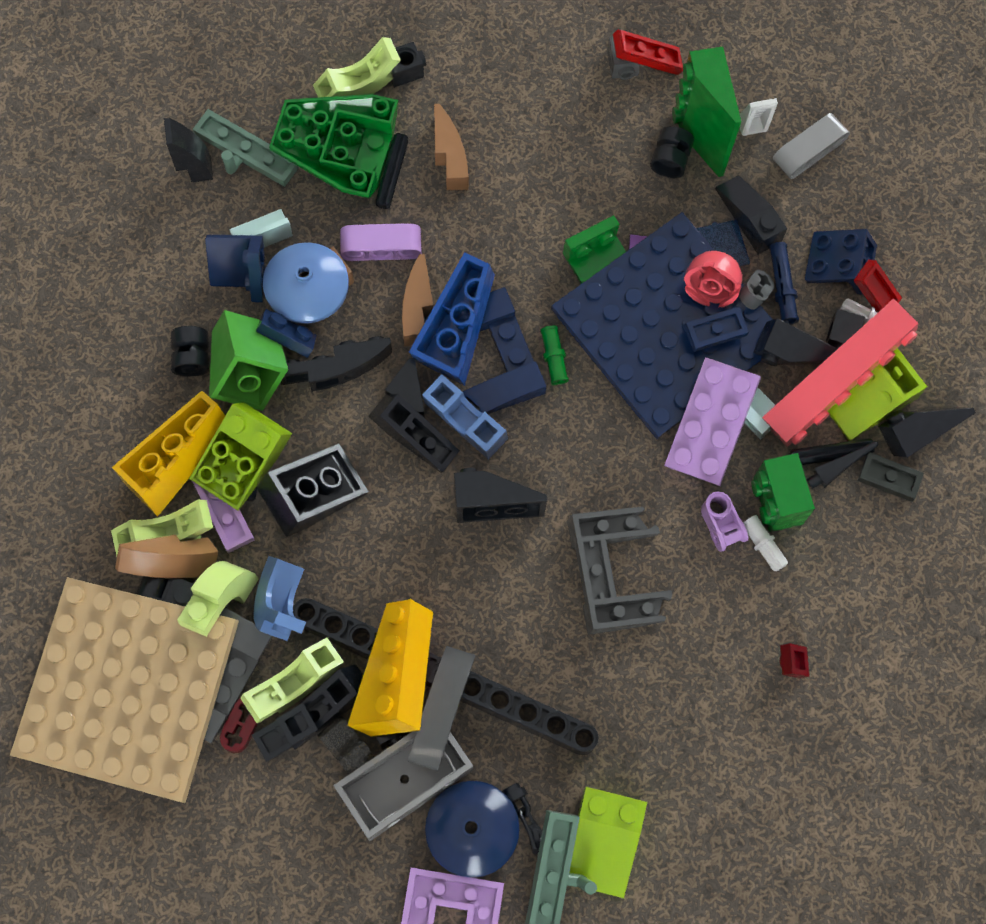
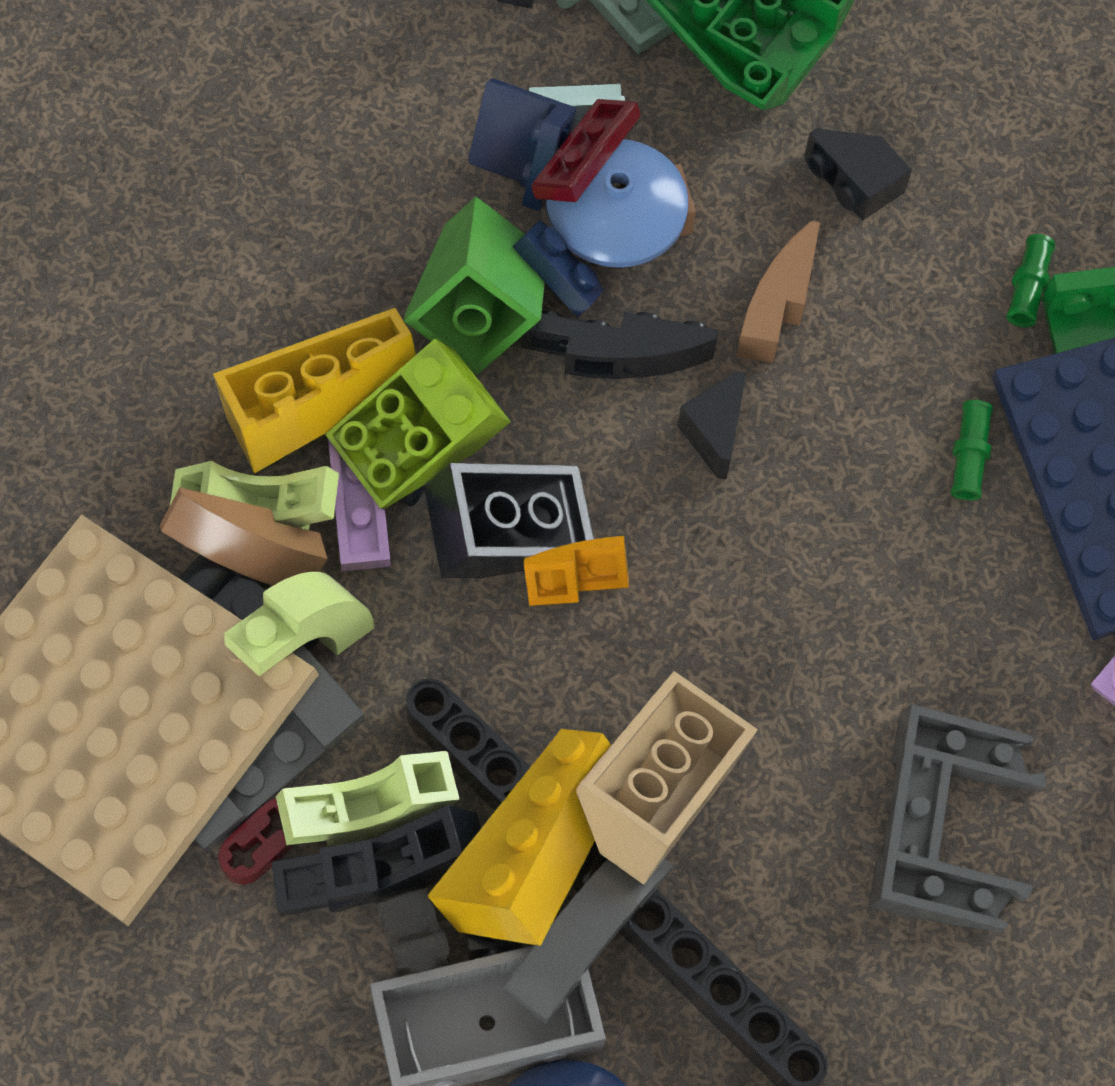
camera: 20 degrees right, 5 degrees down
black wheel [171,326,209,377] -> none
medium blue arch [254,556,306,641] -> none
lavender beam [340,223,422,261] -> none
black slope [368,394,460,473] -> none
black axle [376,133,408,209] -> none
blue wedge [409,252,495,386] -> none
medium blue arch [422,374,508,460] -> none
medium nougat slope [434,104,469,190] -> none
black slope [454,468,547,523] -> none
dark blue wedge [463,287,547,414] -> none
none -> light orange slope [524,536,629,606]
none -> dark red tile [531,99,641,203]
none -> tan slope [576,671,758,885]
none -> black slope [804,128,912,221]
none -> green pin [1006,234,1055,328]

